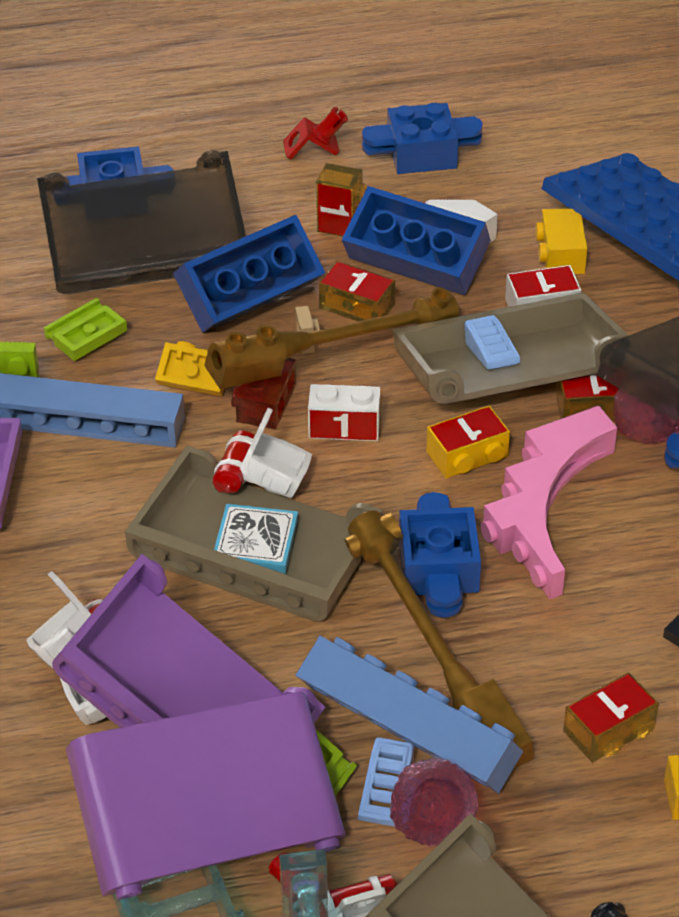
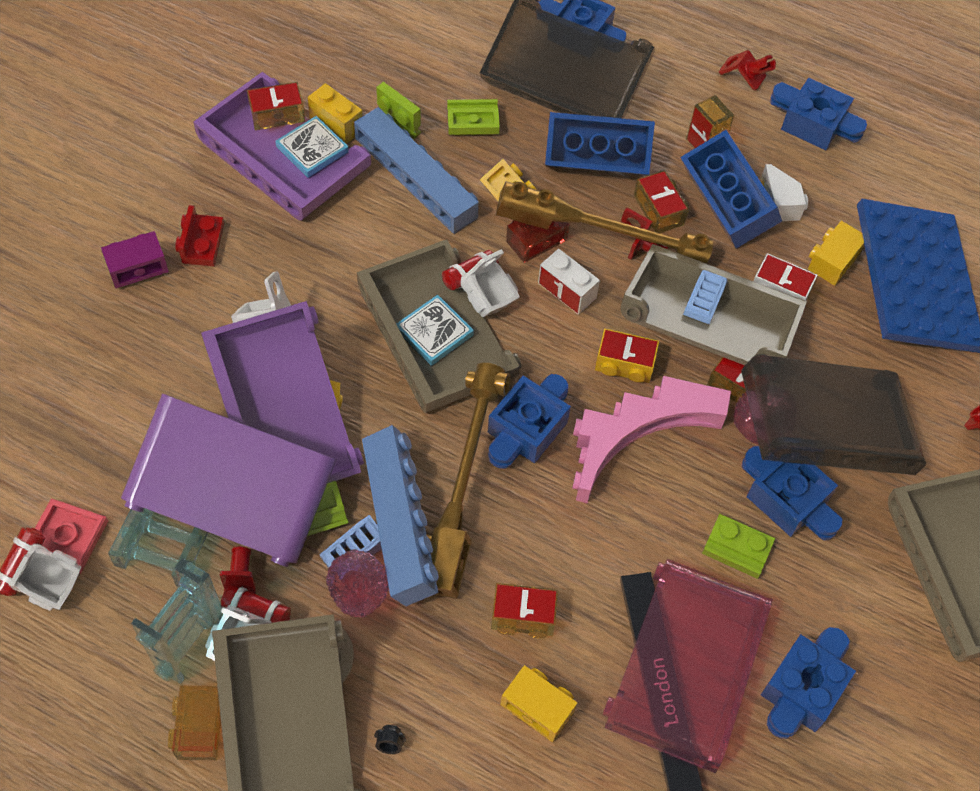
camera: 35 degrees right, 15 degrees up
tan plate [295,306,320,354] -> none
none -> red bracket [621,208,669,260]

